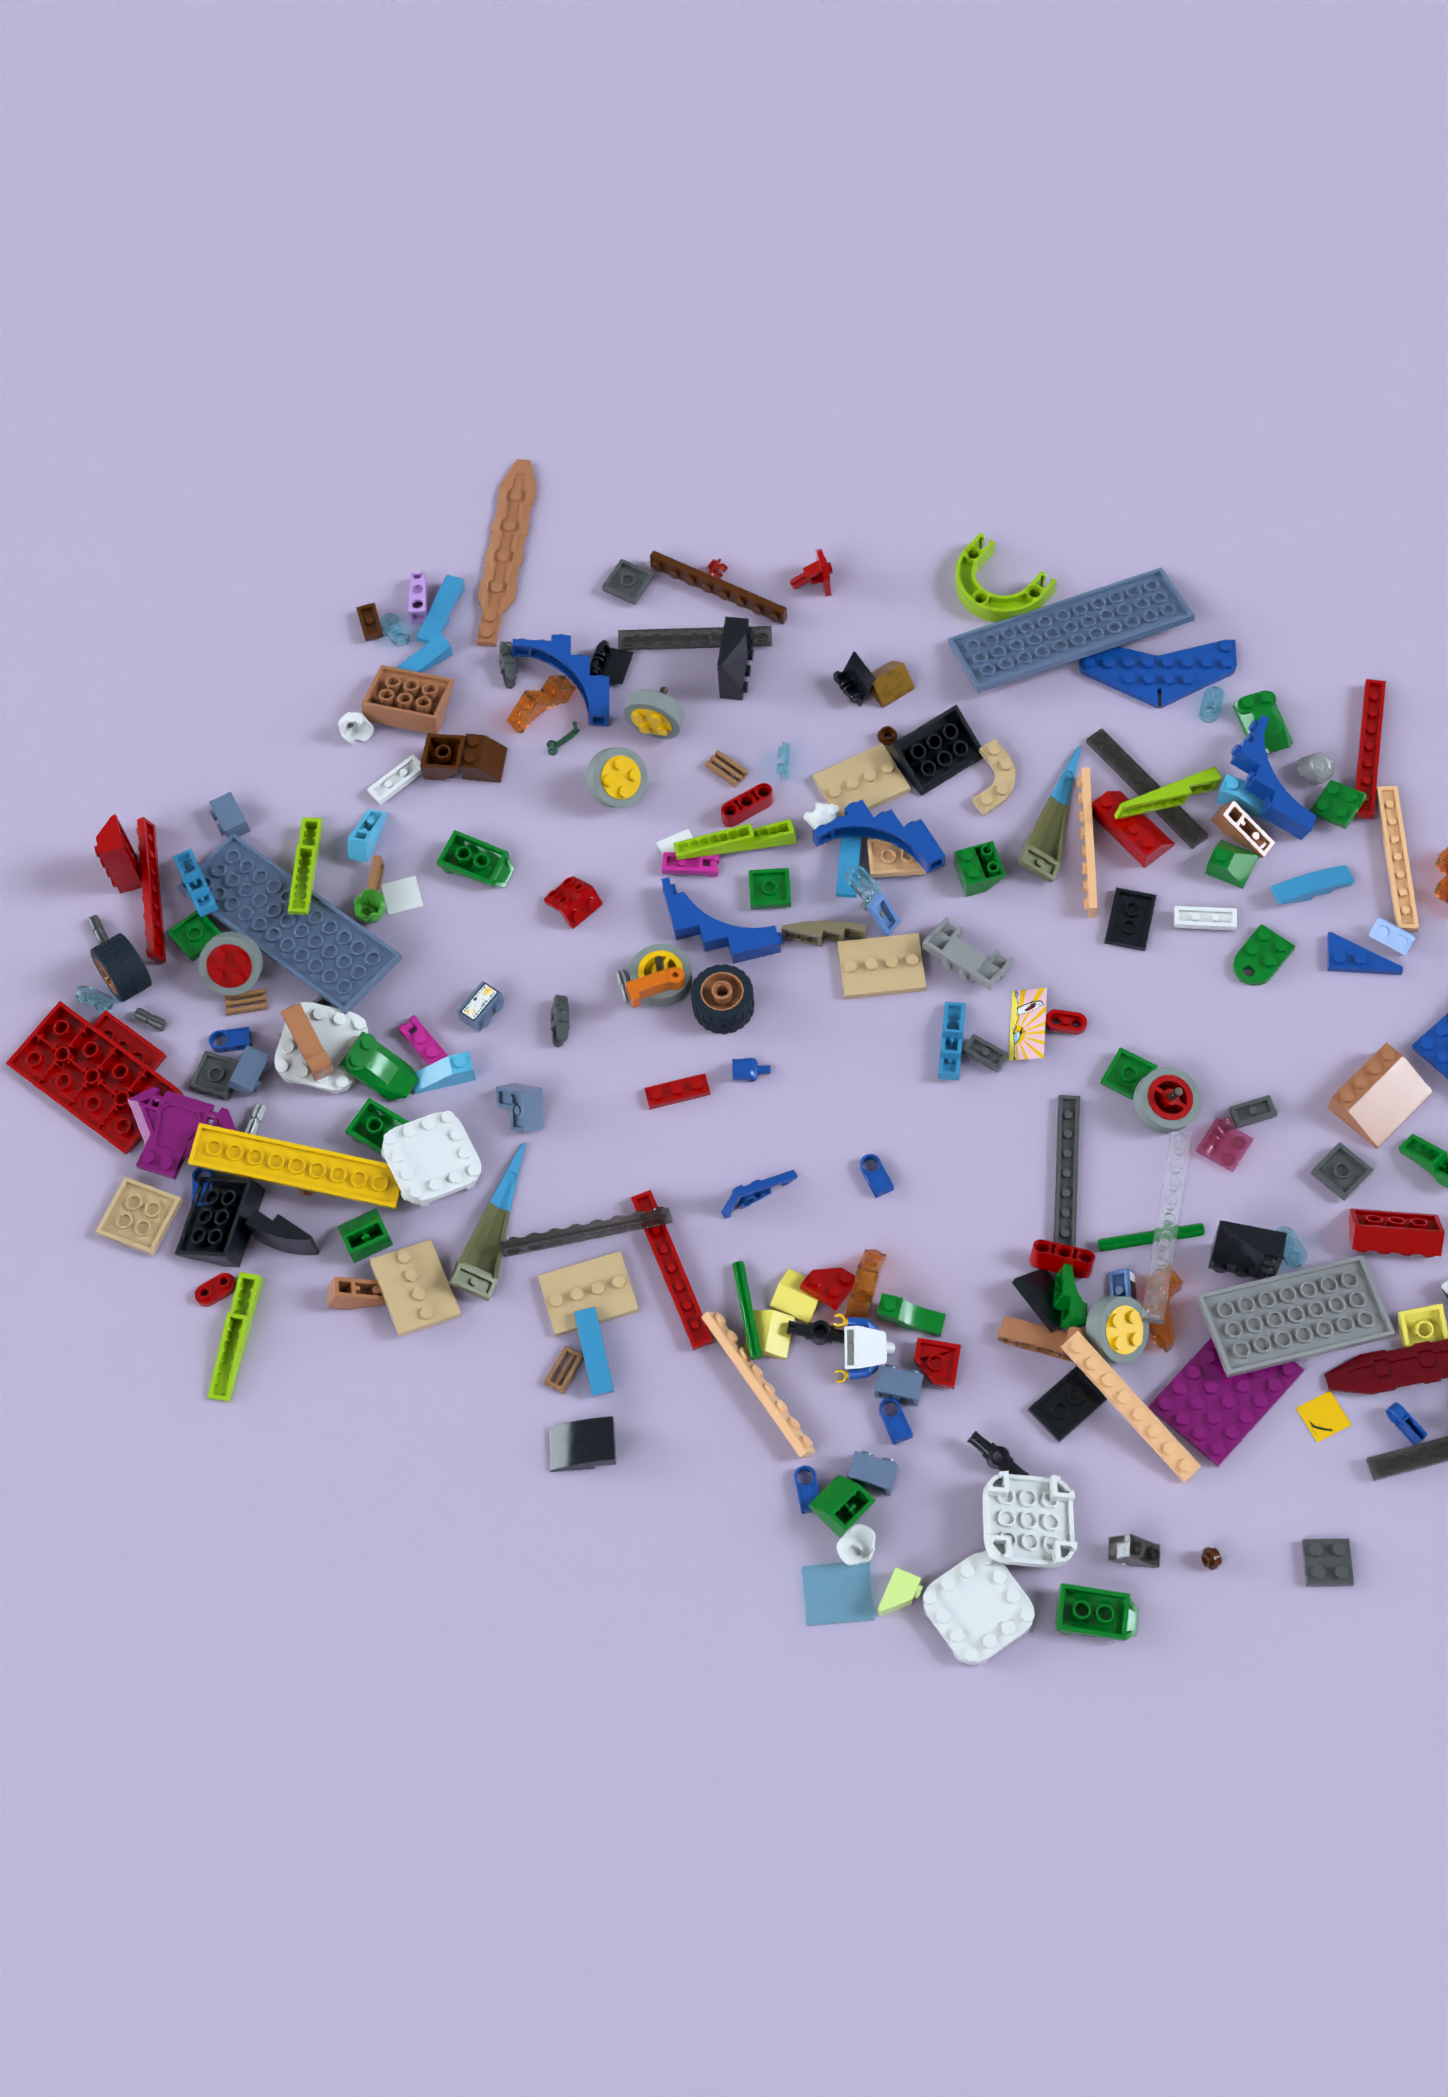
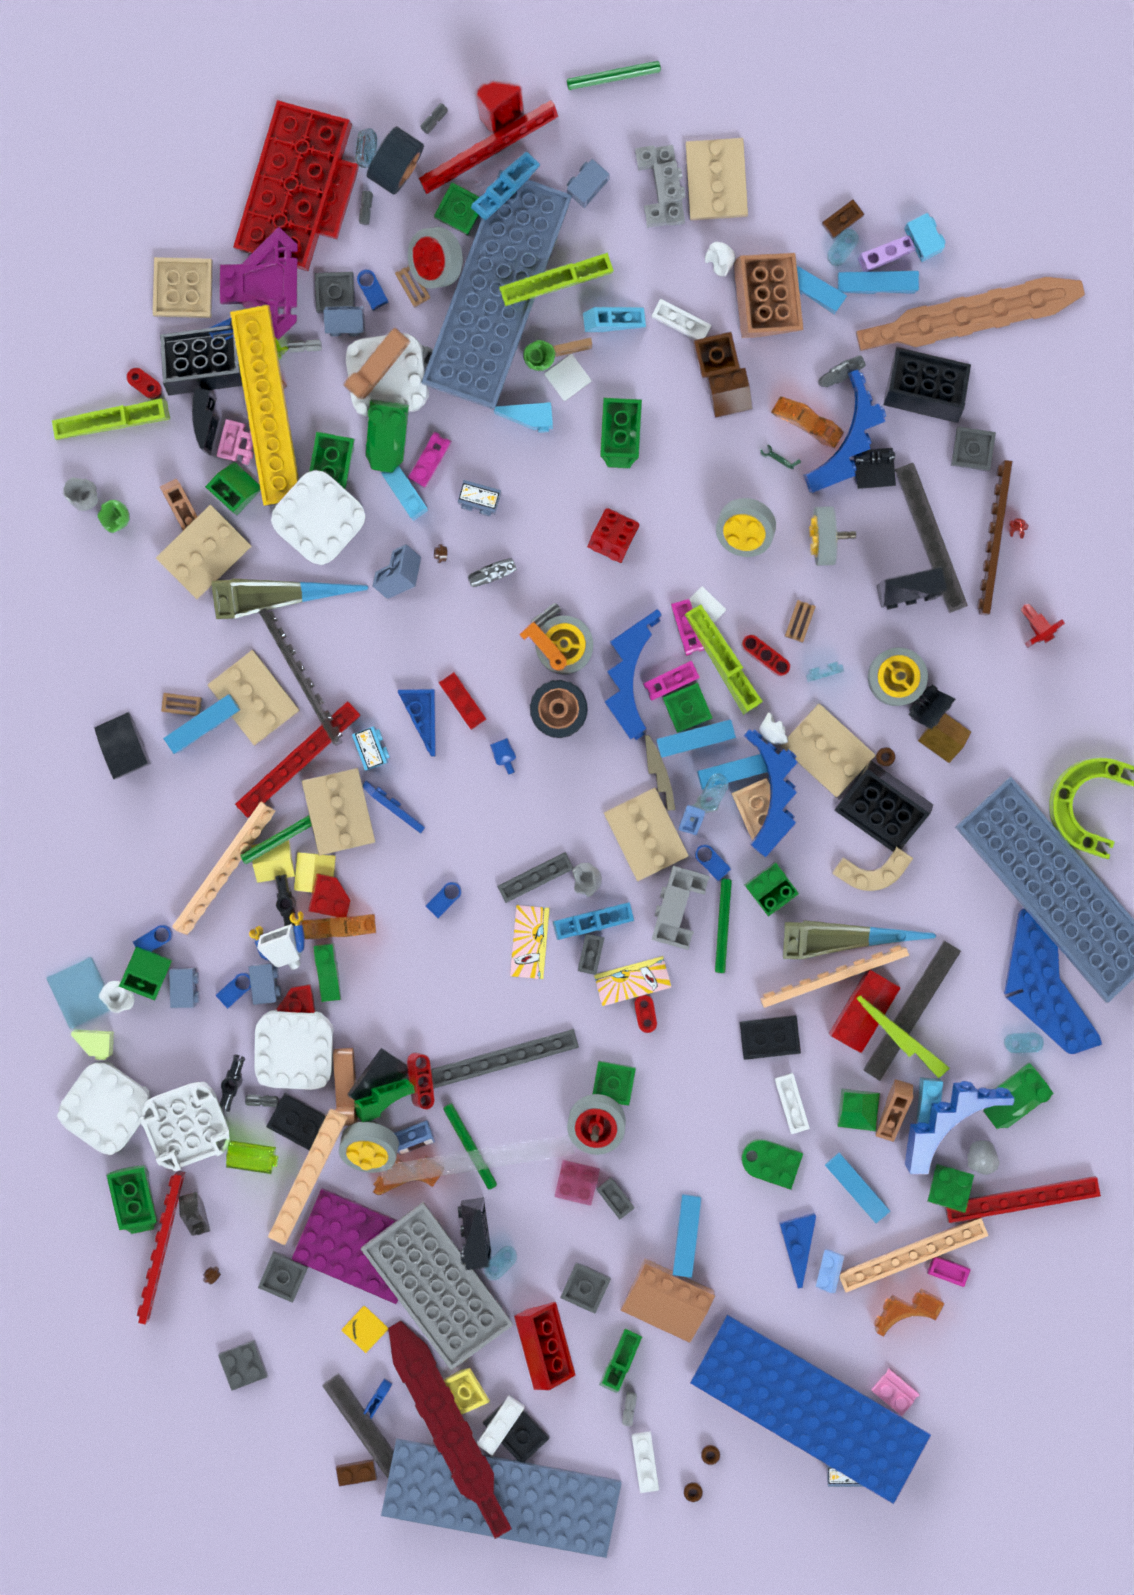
camera: 65 degrees right, 25 degrees up
none -> light grey hair [63,477,98,511]
none -> bright green hair [97,500,130,533]
none -> red plate [137,1171,186,1325]
none -> bright pink plate [216,419,254,465]
none -> clear neon green brick [226,1140,279,1174]
none -> dark grey piece [245,1095,279,1107]
none -> white plate [254,1010,334,1090]
none -> dark grey plate [258,1251,308,1303]
none -> tan plate [301,768,375,856]
none -> brick [352,726,390,771]
none -> blue wing [398,689,436,757]
none -> reddish brown plate [434,544,447,563]
none -> medium azure slope [494,402,553,433]
none -> dark grey tile [497,852,573,903]
none -> sticker [510,905,549,979]
none -> axle [567,61,661,90]
none -> light grey hair [572,863,602,897]
none -> light grey bracket [635,145,685,228]
none -> dark pink plate [643,660,700,701]
none -> dark azure slope [656,720,736,758]
none -> dark azure slope [672,1194,701,1278]
none -> tan plate [685,138,748,220]
none -> blue piece [695,845,731,881]
none -> green axle [715,878,732,973]
none -> wheel [868,648,928,706]
none -> black slope [883,347,971,423]
none -> medium azure brick [904,213,945,263]
none -> dark pink tile [927,1256,971,1287]

